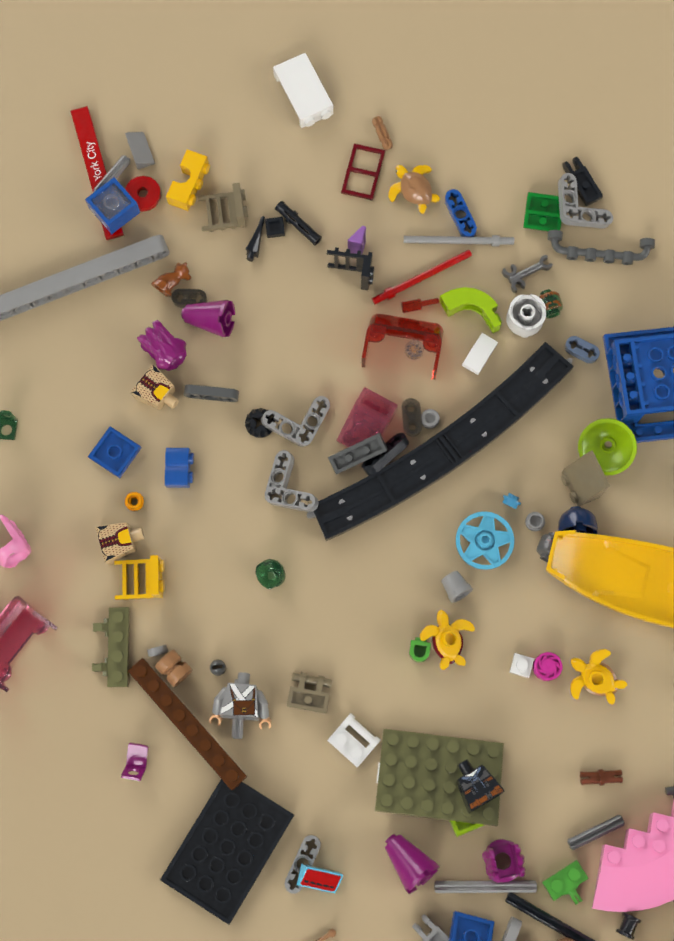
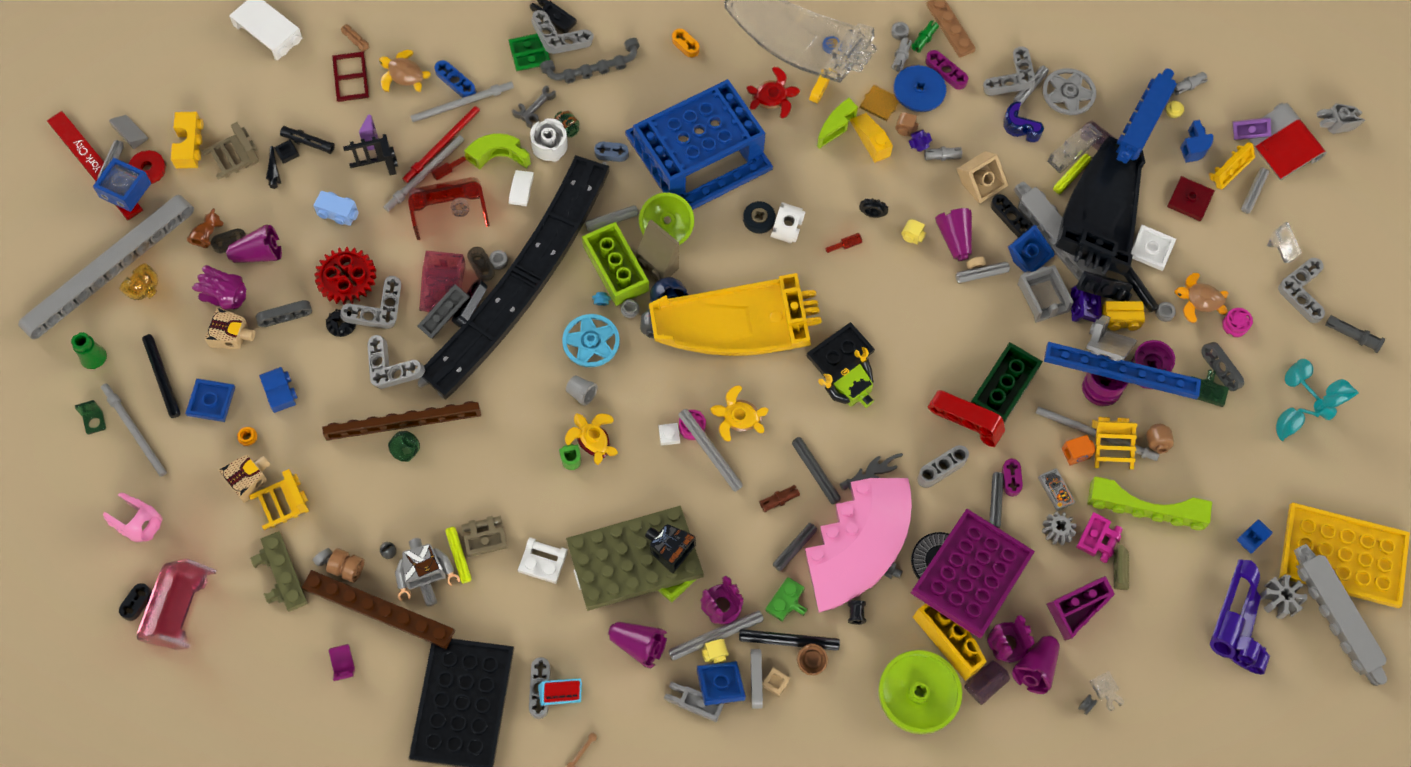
camera: 30 degrees left, 10 degrees down
none -> green plant [71,332,107,369]
none -> light grey bar [101,383,167,477]
none -> clear yellow cylinder [119,263,158,300]
none -> black axle [142,334,180,418]
none -> light blue brick [313,190,359,226]
none -> red gear [314,247,377,305]
none -> reddish brown plate [322,401,481,441]
none -> light grey bar [383,135,464,212]
none -> neon yellow axle [445,527,472,584]
none -> lime brick [582,222,649,306]
none -> light grey axle [586,205,638,231]
none -> light grey axle [678,409,743,491]
none -> light yellow plate [702,639,729,664]
none -> dark grey axle [792,437,841,504]

